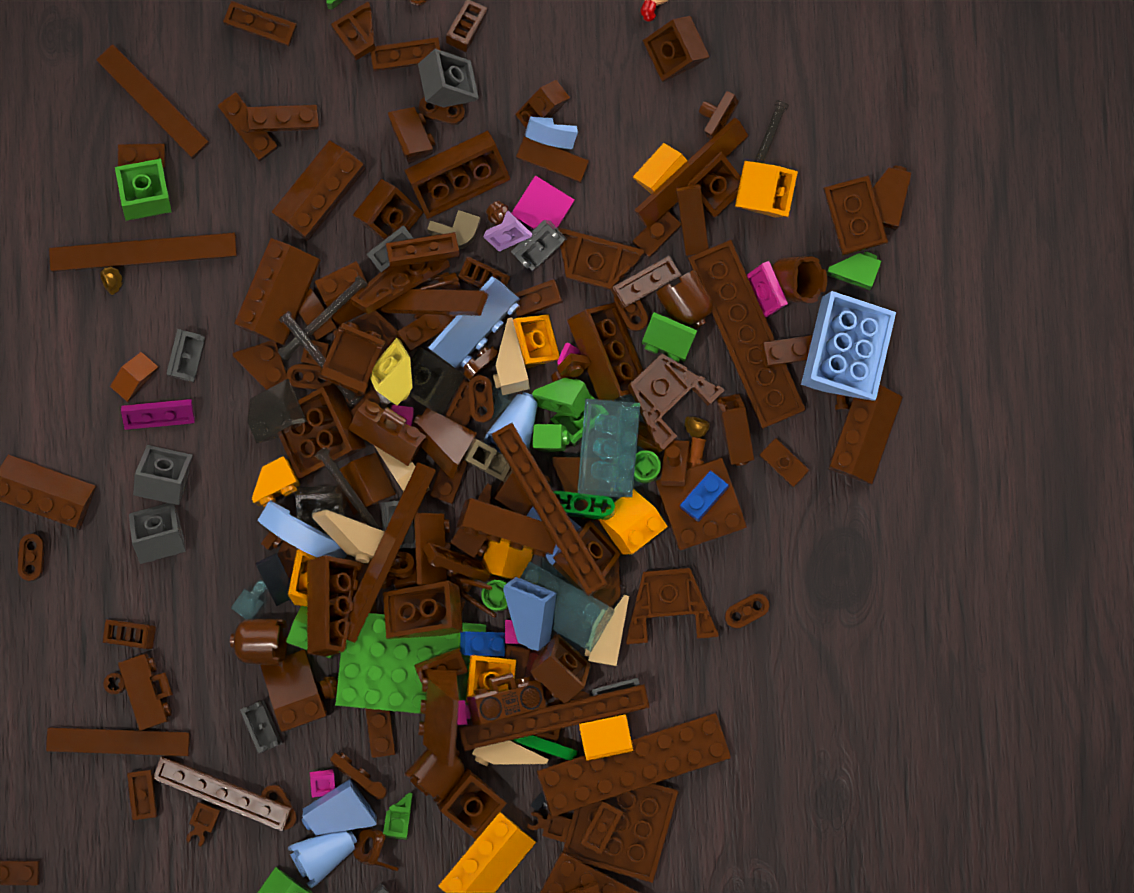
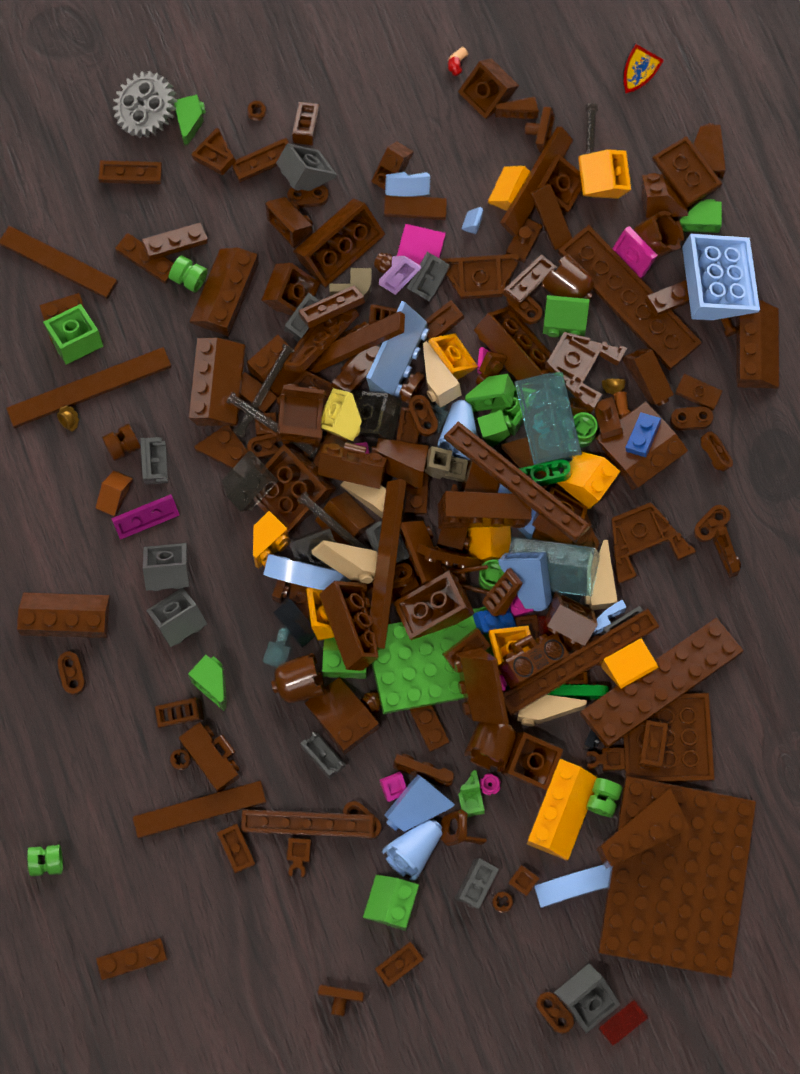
camera: 20 degrees left, 10 degrees down
none -> reddish brown wheel [102,424,141,461]
none -> bright green wheel [169,255,208,293]
none -> bright green slope [188,655,227,711]
none -> light blue slope [462,207,483,234]
none -> dark pink plate [479,774,501,795]
none -> reddish brown slope [482,568,523,616]
none -> reddish brown slope [494,97,539,119]
none -> bright green wheel [586,778,623,817]
none -> light blue slope [591,600,626,637]
none -> shield [623,43,664,93]
none -> reddish brown slope [641,173,688,218]
none -> reddish brown plate [670,407,713,431]
none -> reddish brown plate [701,431,733,471]
none -> reddish brown wing [712,526,741,578]

